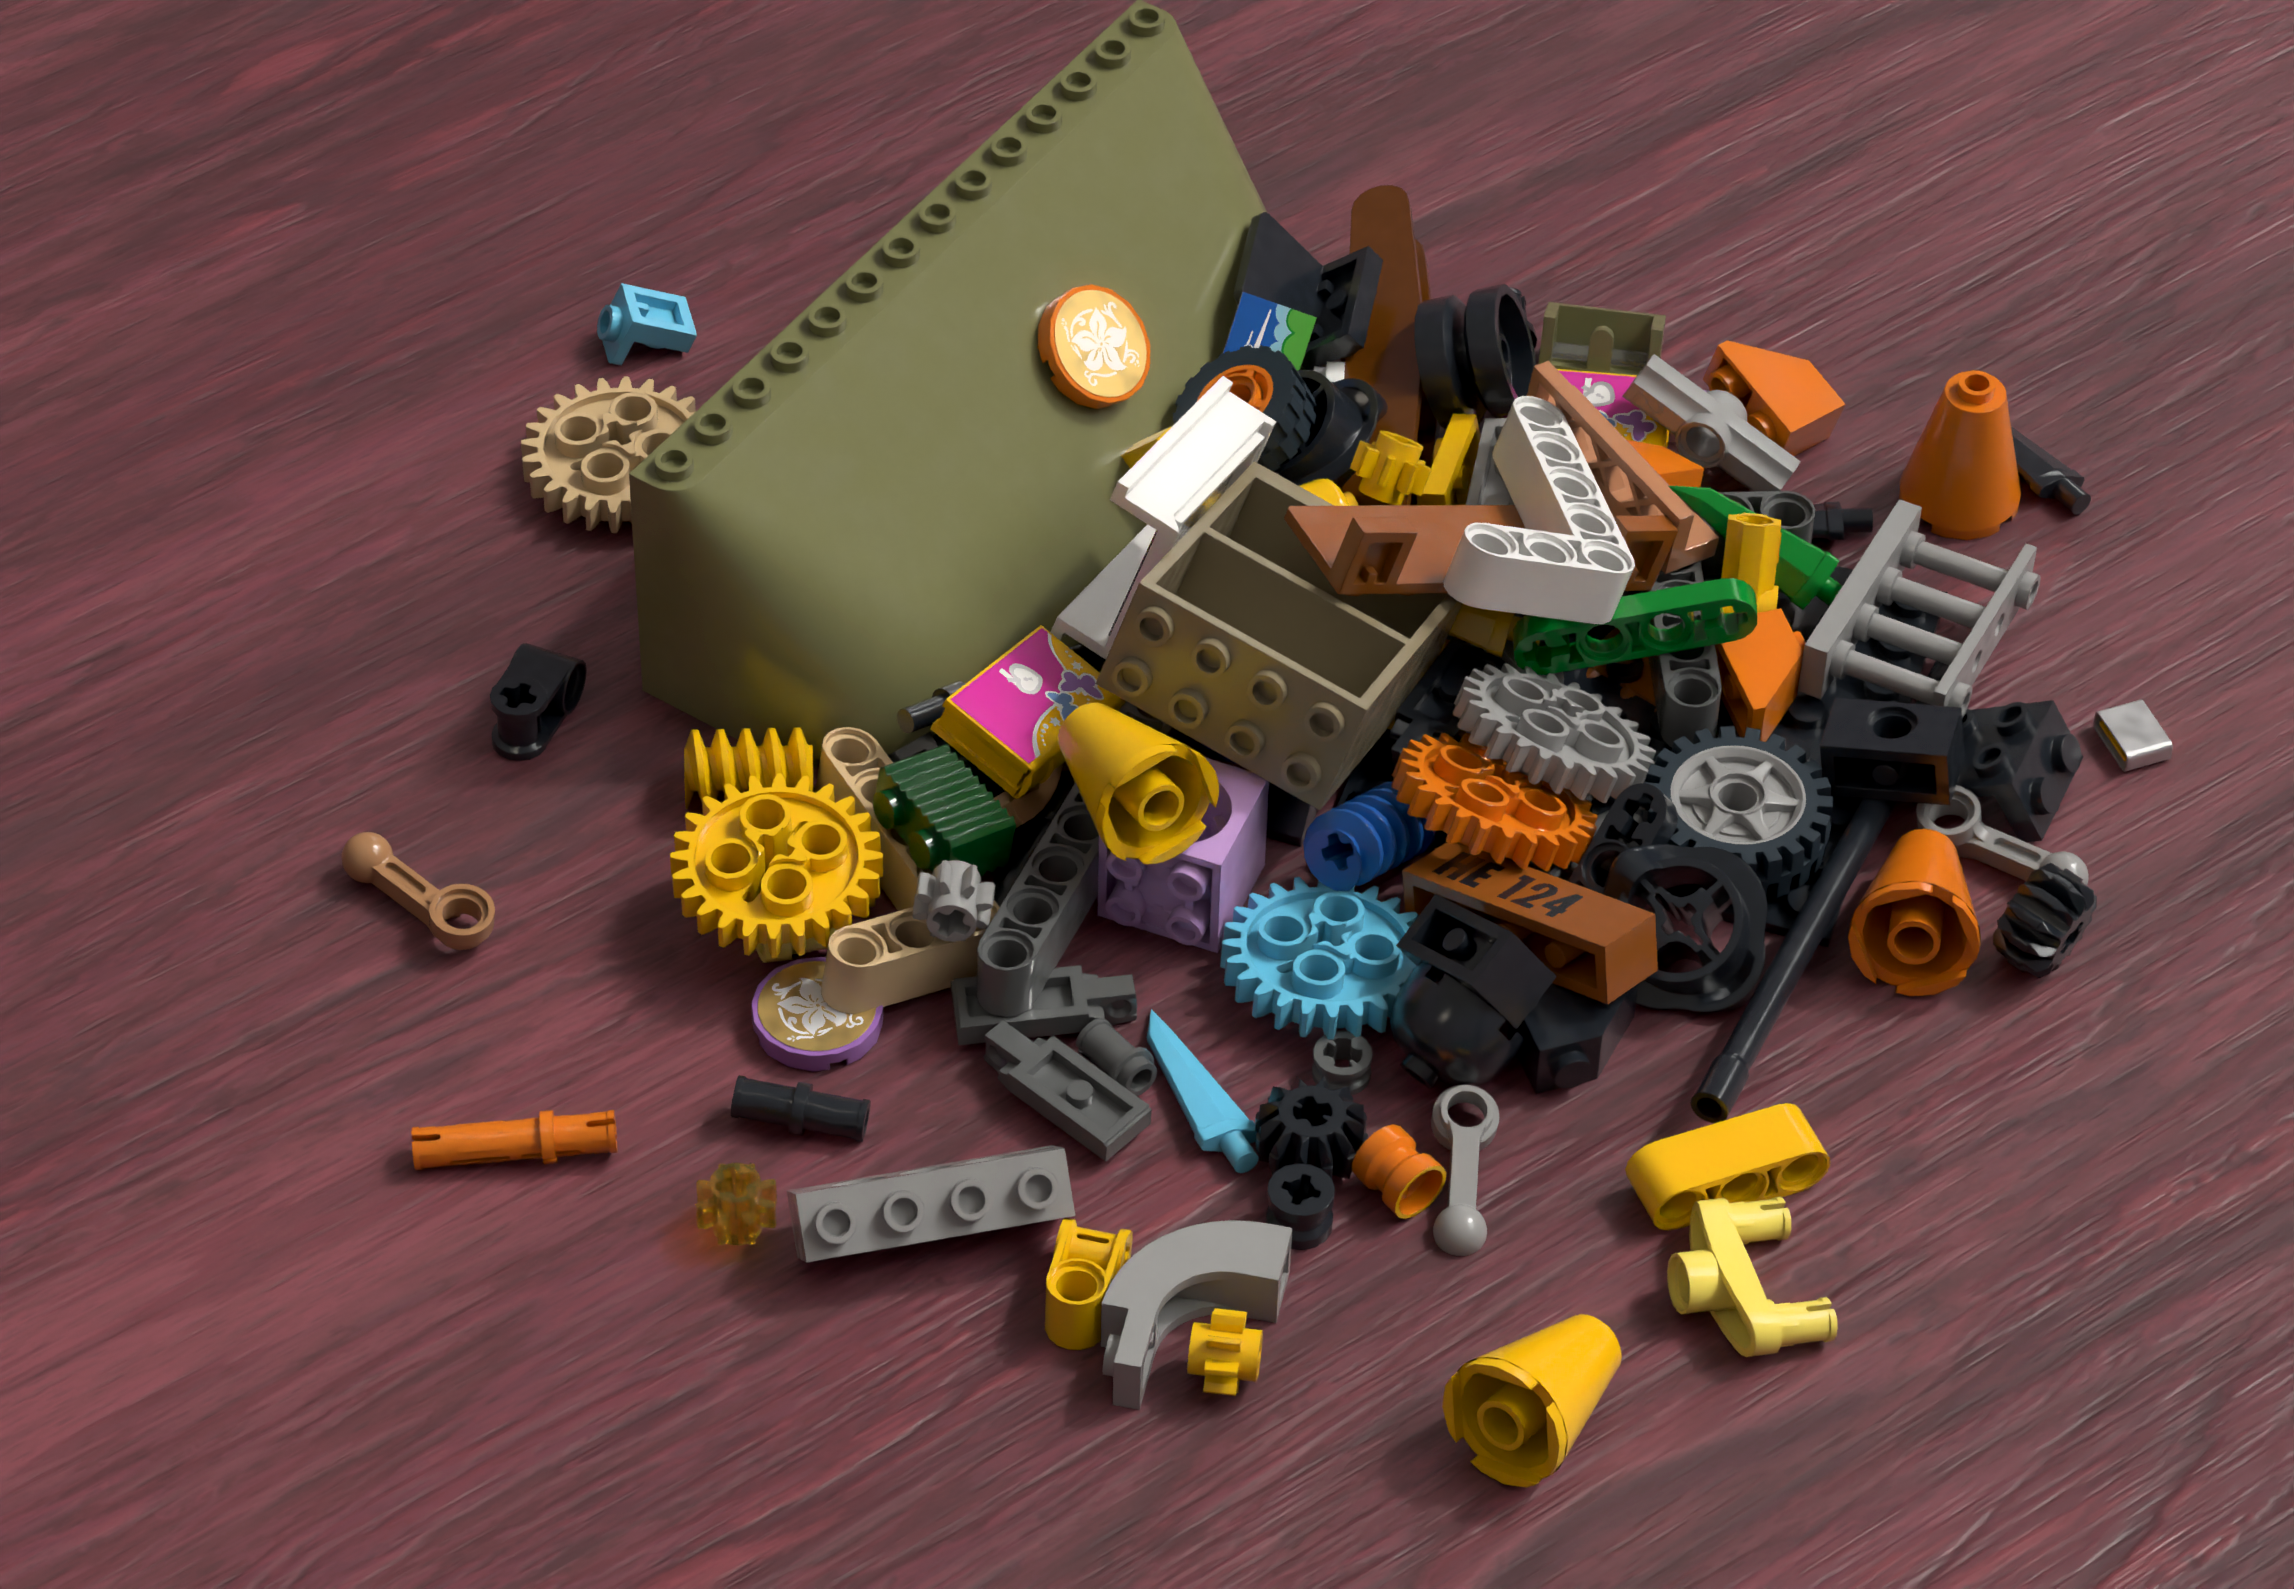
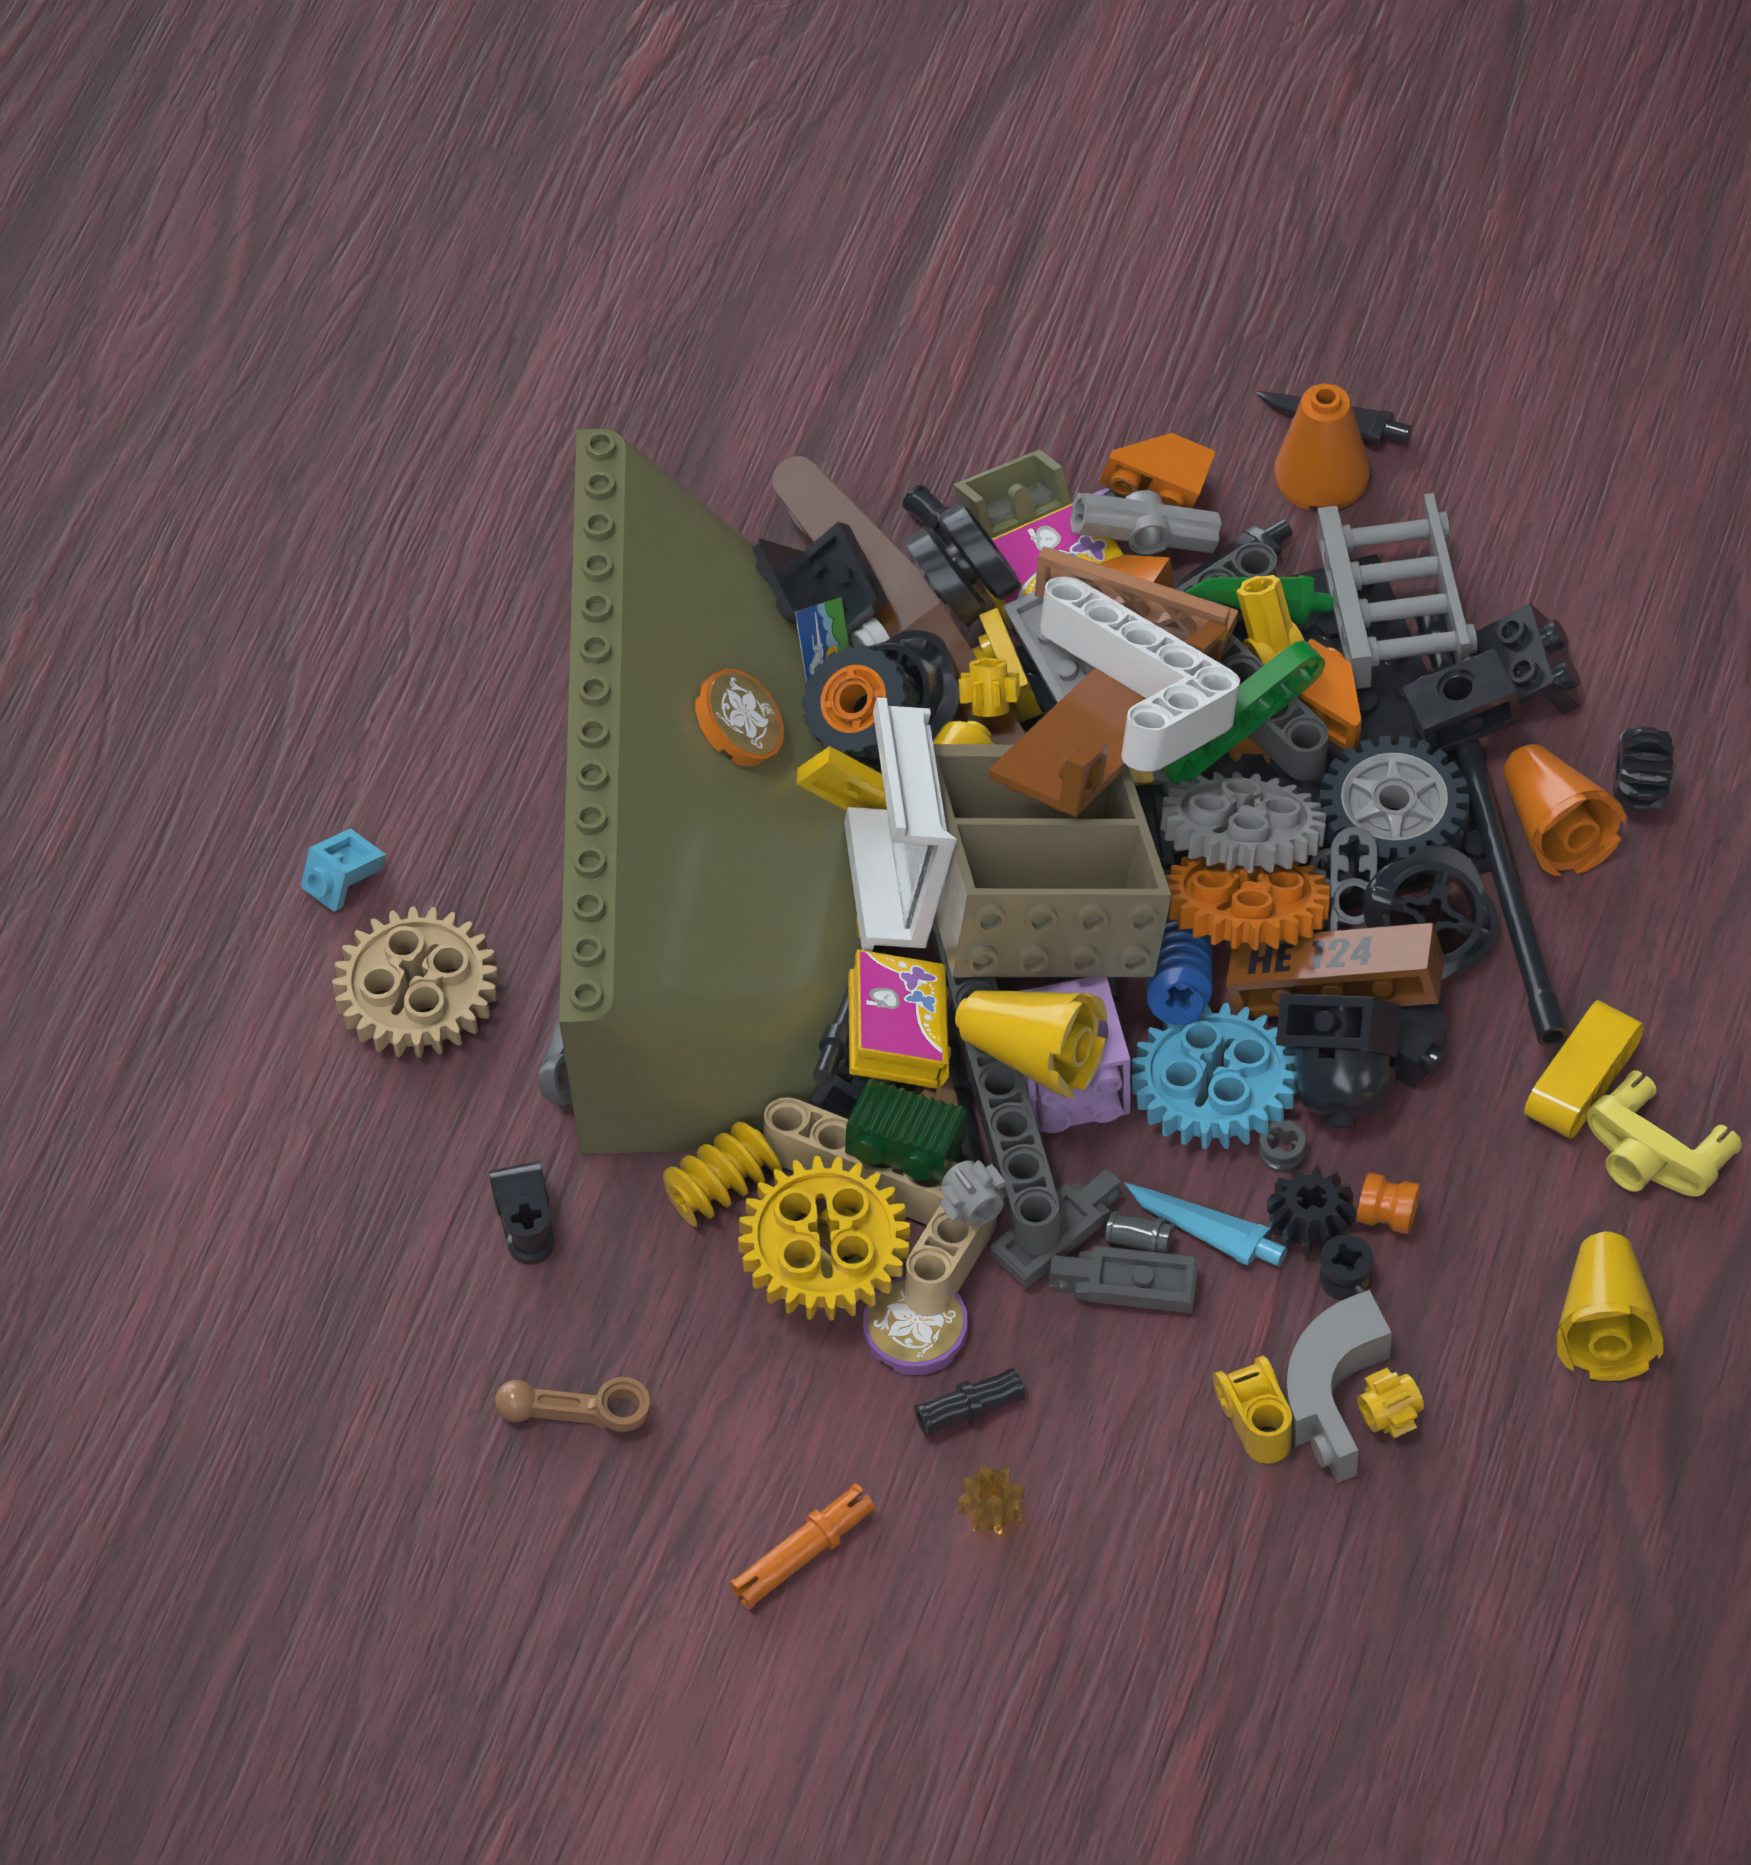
camera: 30 degrees left, 10 degrees up
light grey brick [787,1145,1075,1262] -> none
light grey piece [1431,1085,1499,1256] -> none
light grey piece [1916,785,2089,885] -> none
flat silver piece [2093,699,2173,772] -> none

